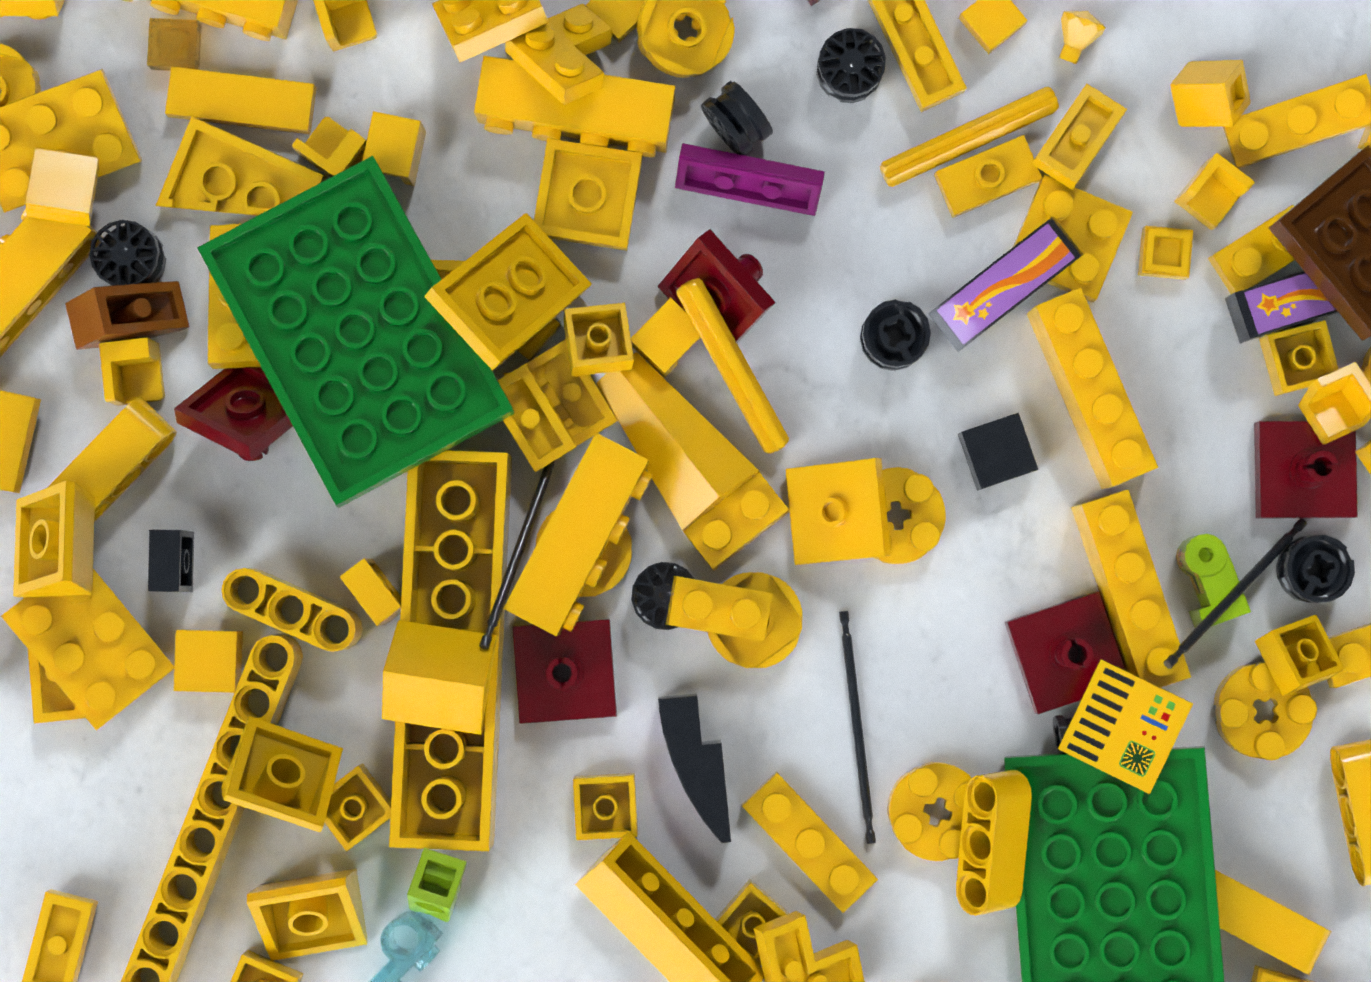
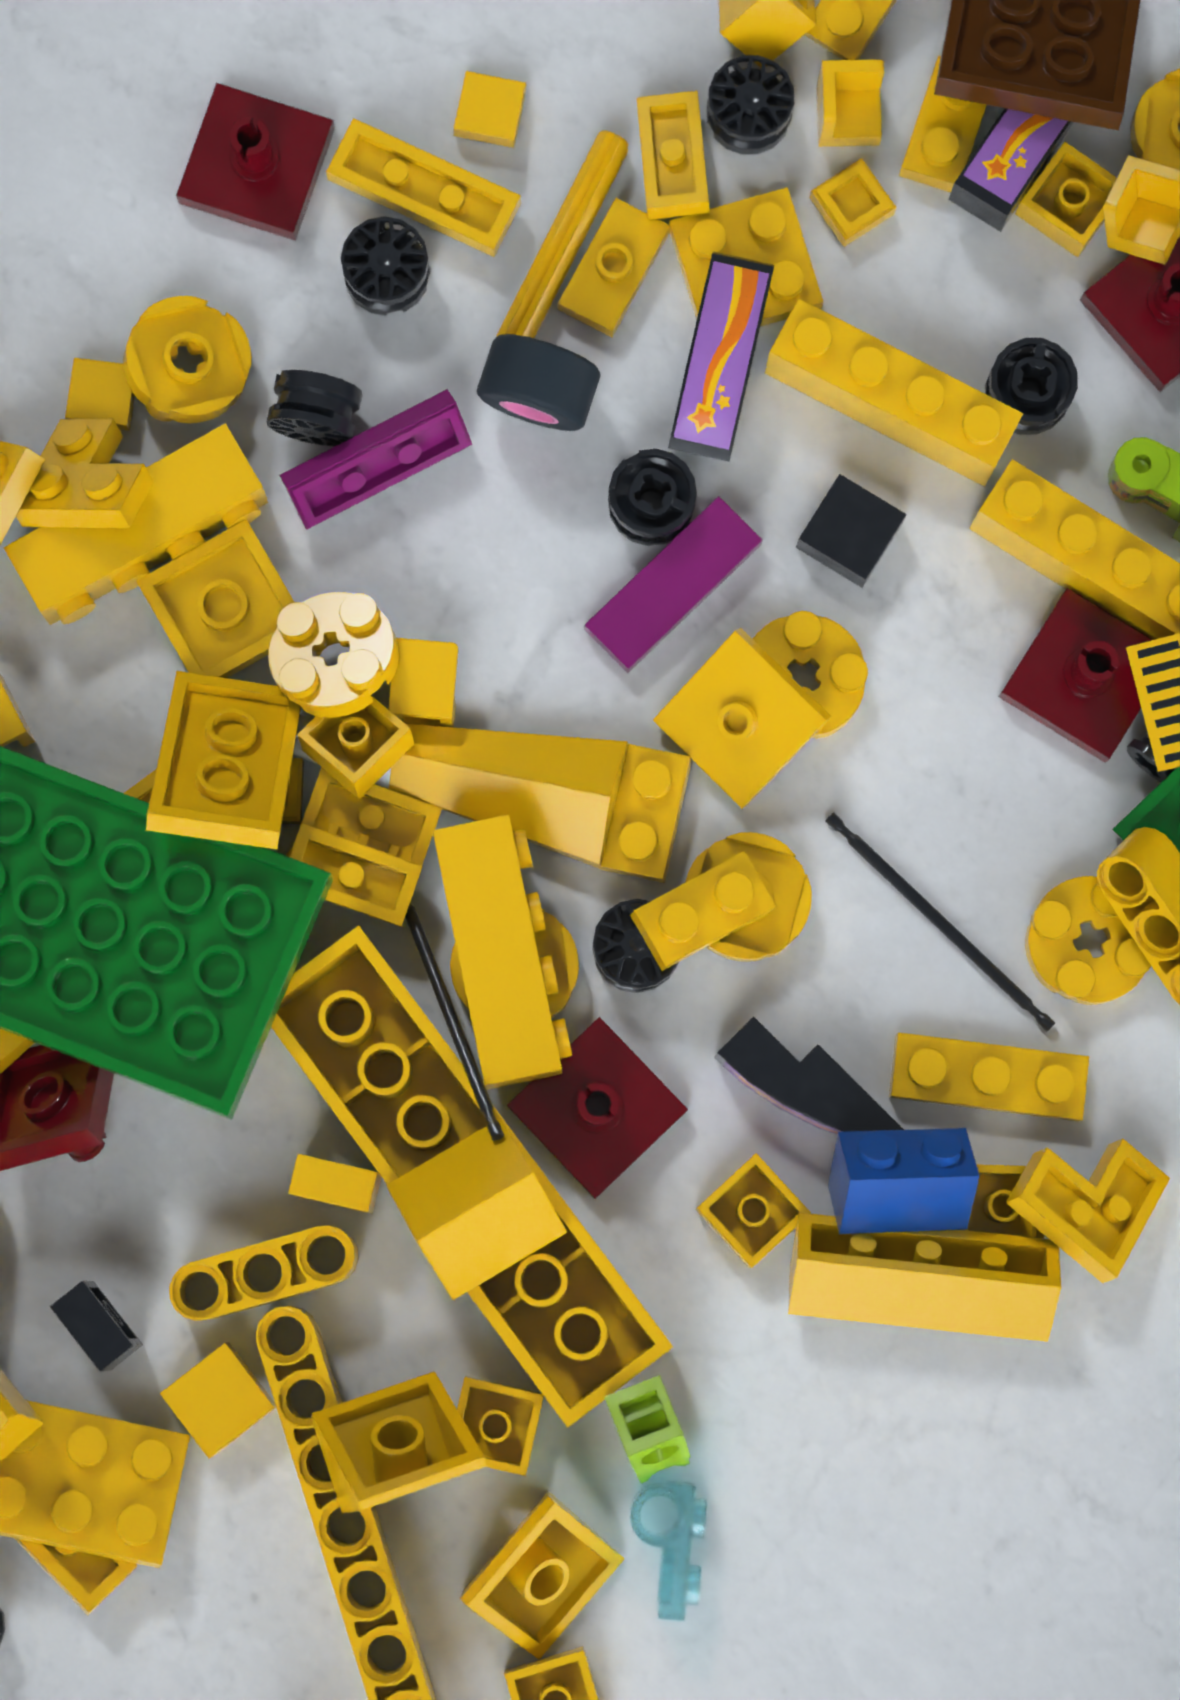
camera: 40 degrees left, 5 degrees down
dark red tile [657,229,776,343] -> none
yellow axle [677,278,789,454] -> none
yellow rock [1059,11,1106,64] -> none
none -> plate [268,592,399,718]
none -> black wheel [477,334,601,431]
none -> magenta tile [584,496,763,673]
none -> black wheel [706,55,794,155]
none -> blue brick [828,1128,980,1234]
none -> black wheel [985,338,1078,435]

